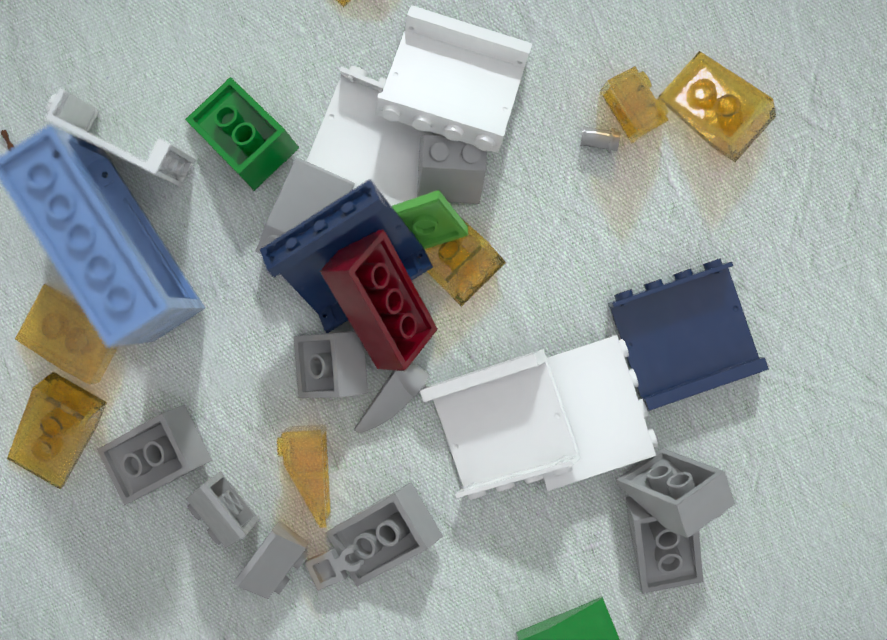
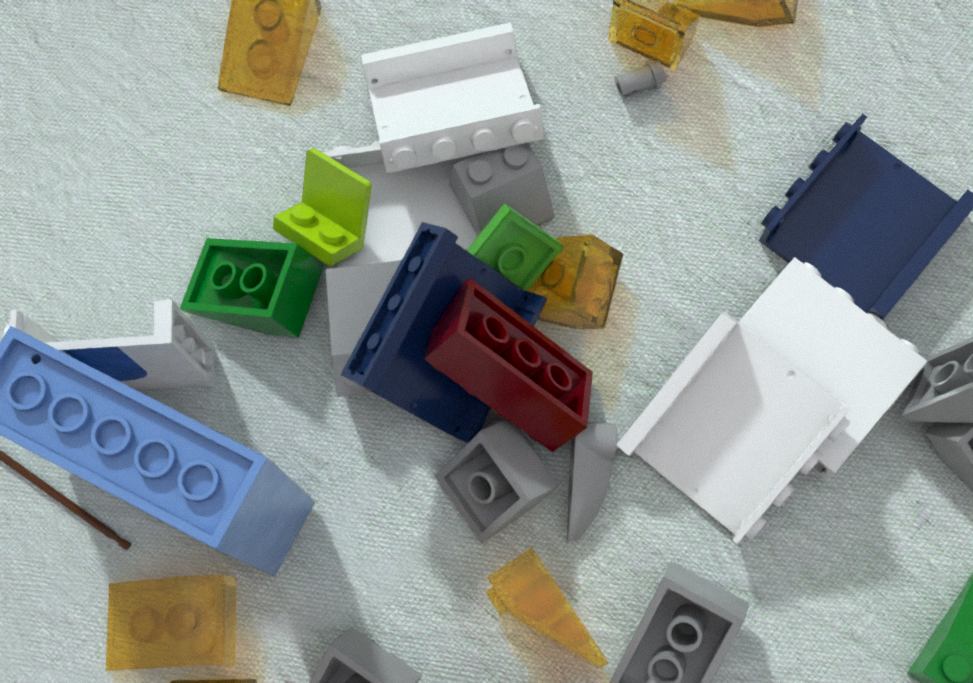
camera: 25 degrees left, 15 degrees down
none -> lime bracket [273,148,372,267]

